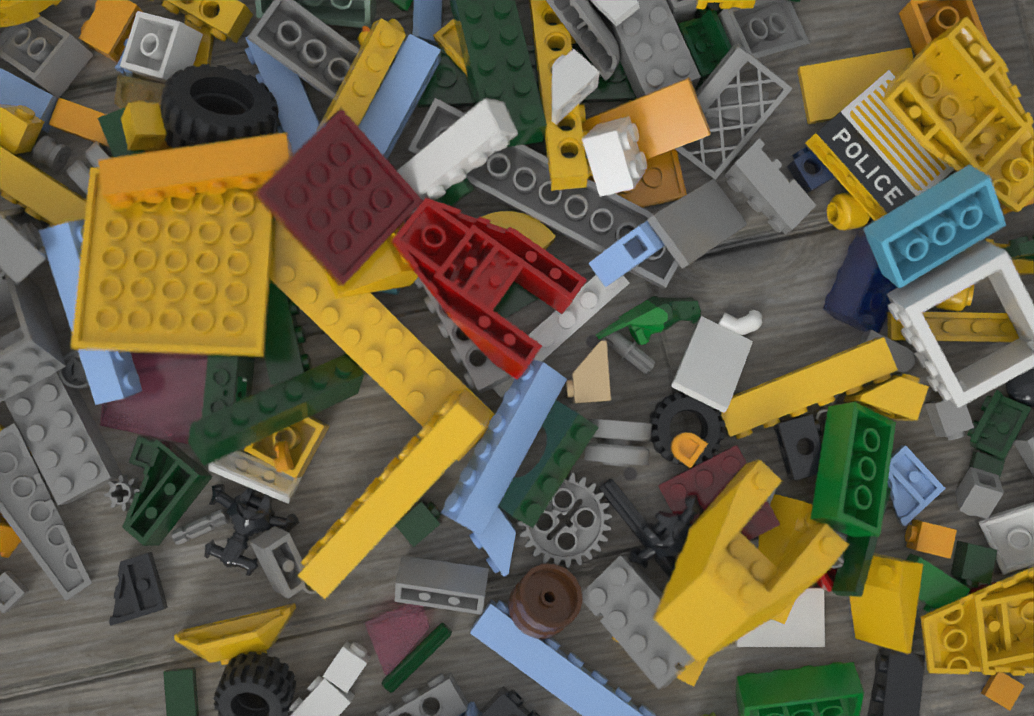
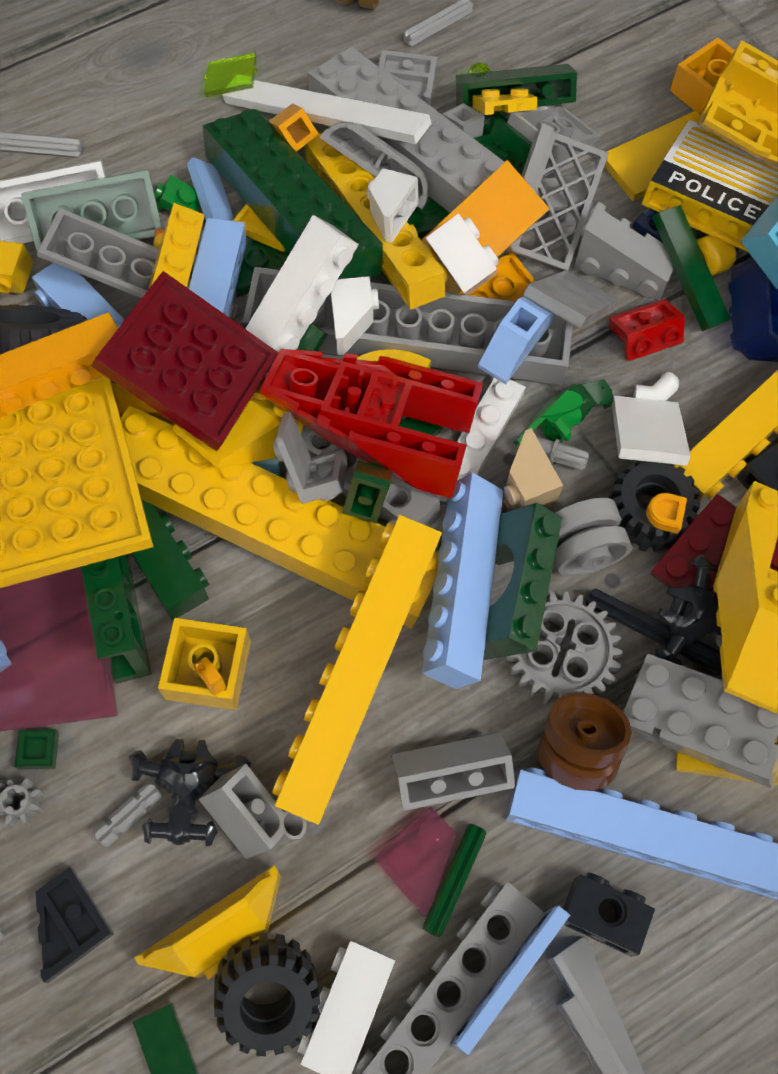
camera: 25 degrees left, 20 degrees down
dark green wedge [122,439,213,546] -> none
dark green brick [188,353,364,466] -> none
white tile [208,451,302,504] -> none
white brick [322,641,371,693] -> none
dark green brick [395,500,442,547] -> none
light blue slope [469,505,516,577] -> none
none -> light grey bracket [273,412,348,504]
none -> white slope [330,276,379,355]
none -> dark green slope [342,460,393,523]
none -> red bracket [609,299,685,361]
none -> dark green tile [652,205,731,332]

